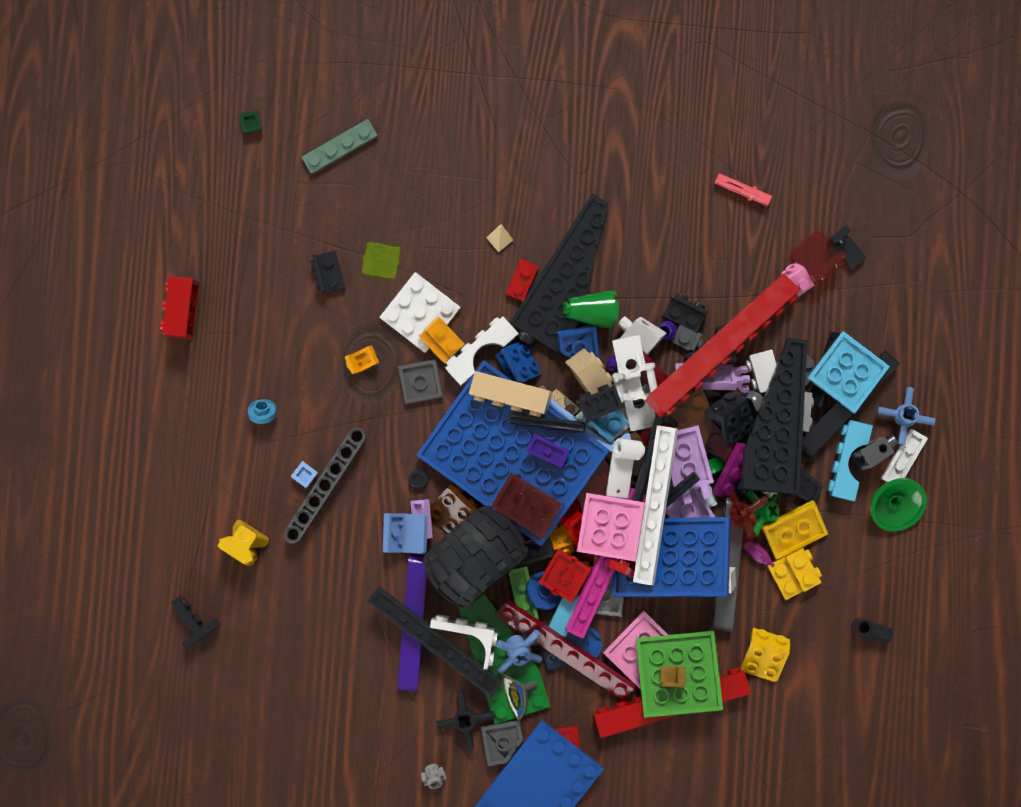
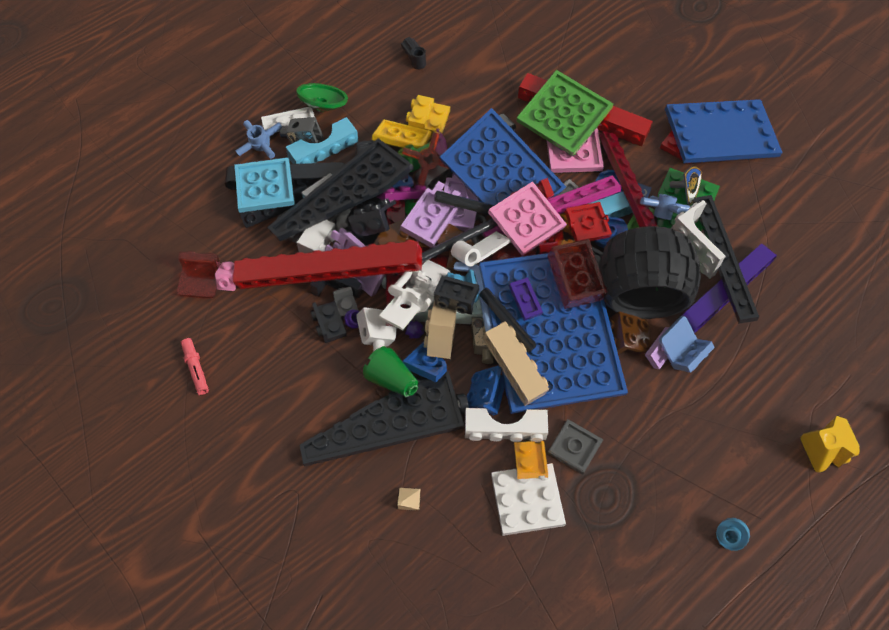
camera: 135 degrees left, 25 degrees down
dark grey beam [284,428,367,543] -> none
light blue plate [291,461,318,488] -> none
black bracket [310,251,345,294] -> none
light orange bracket [345,345,379,374] -> none
clear neon green piece [362,242,401,279] -> none
black tile [408,469,428,489] -> none
light grey gear [421,764,446,789] -> none
black bar [436,690,495,750] -> none
dark grey plate [481,720,523,766] -> none
red plate [506,259,539,302] -> none
white plate [633,425,678,585] -> none
pearl gold panel [661,667,686,687] -> none
yellow bracket [741,628,790,682] -> none
black bracket [827,225,866,269] -> none

